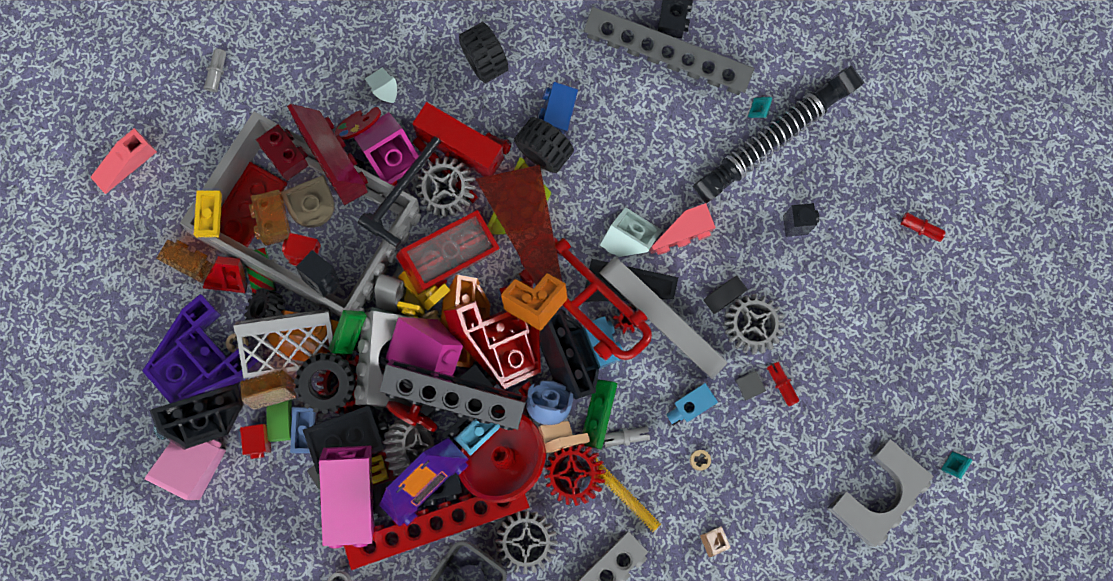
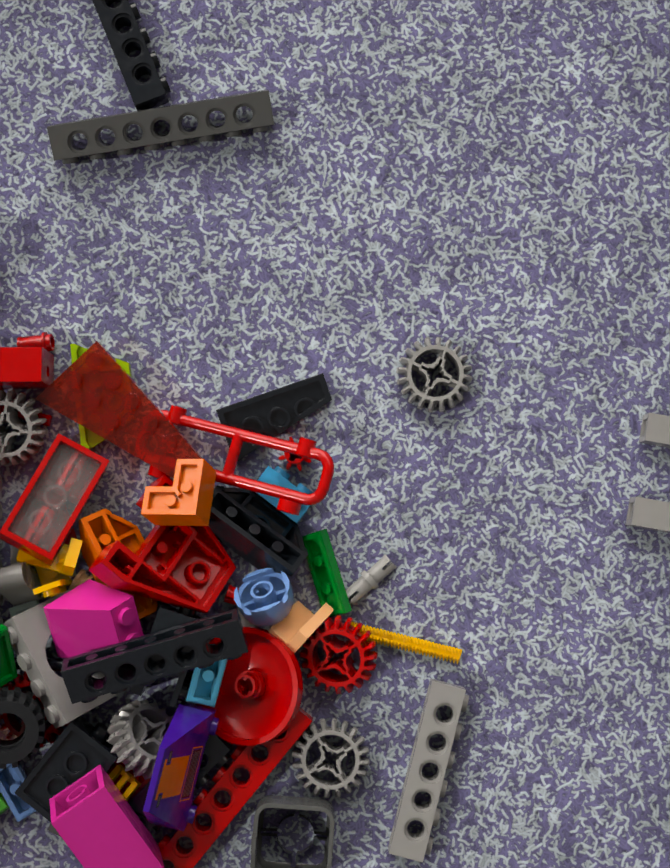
camera: 30 degrees left, 5 degrees up
red piece [386,401,437,432] -> none
black tyre [514,117,574,173] -> none
blue brick [537,82,578,134] -> none
light grey beam [599,257,728,379] -> none
light aqua slope [600,208,663,257] -> none
coral slope [649,203,716,255] -> none
dark azure torso [666,383,718,426] -> none
tan bush [690,450,711,471] -> none
black piece [692,65,865,203] -> none
medium nougat tile [700,526,731,557] -> none
black tyre [703,275,748,314] -> none
dark grey tile [735,371,766,401] -> none
teal slope [748,97,772,118] -> none
red axle [766,362,799,406] -> none
black brick [783,203,819,237] -> none
red axle [900,212,946,242] -> none

